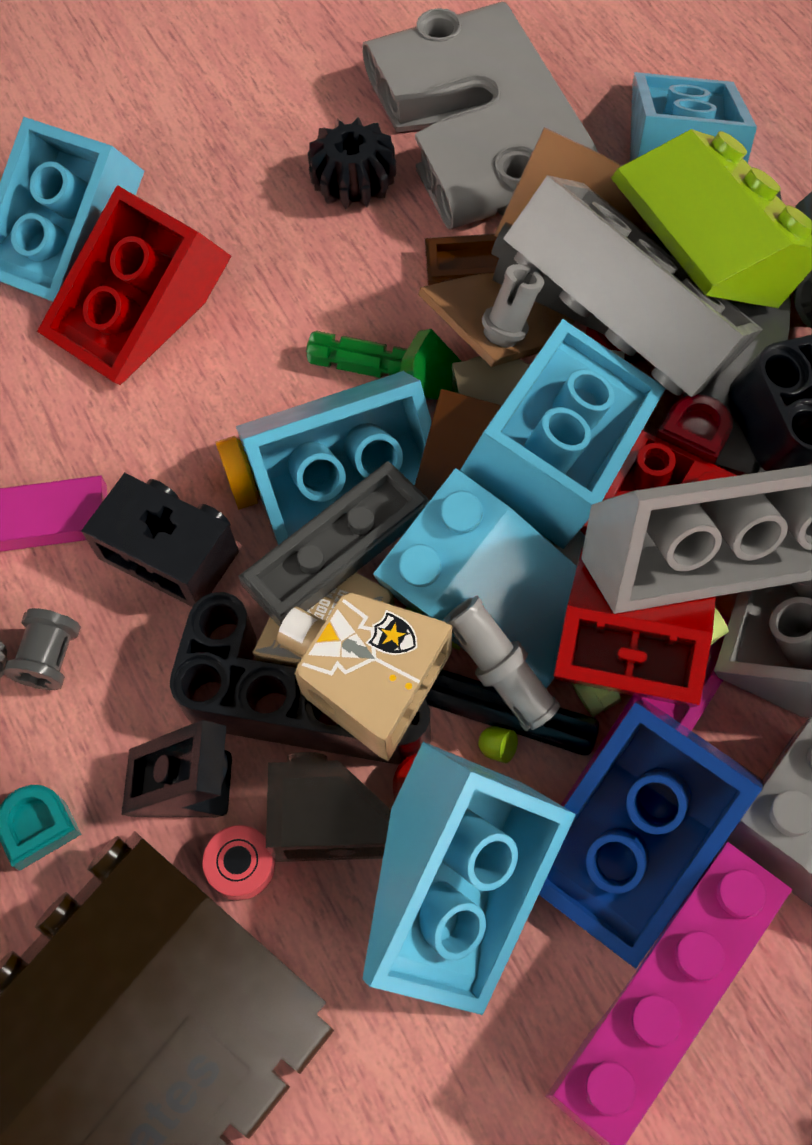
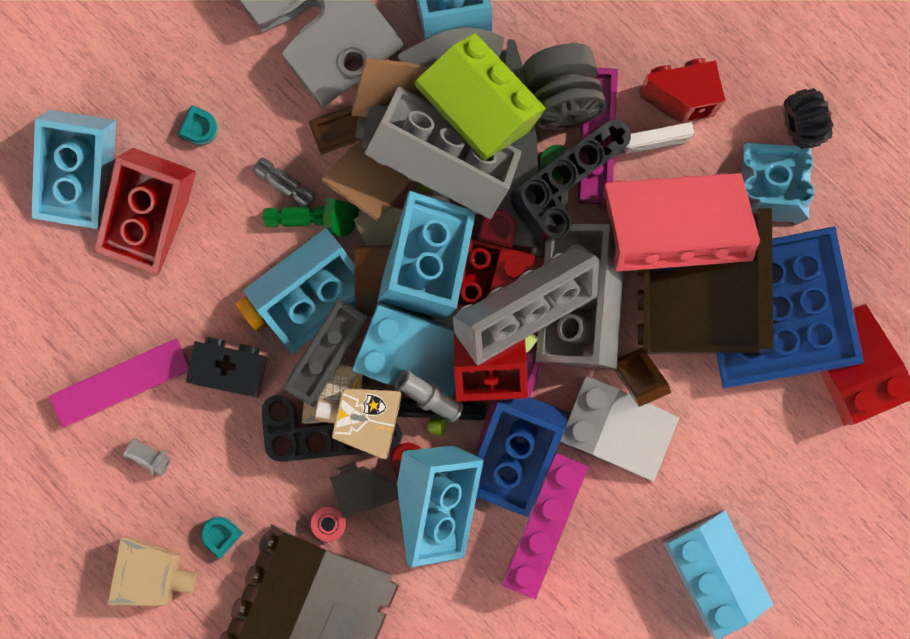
camera: 20 degrees left, 20 degrees up
dark grey bush [4,608,81,690] -> none
black slope [121,720,232,817] -> none
black gear [308,117,397,209] -> none
light grey pin [482,264,544,347] -> none
none -> teal tile [177,105,218,146]
none -> dark grey axle [253,157,315,207]

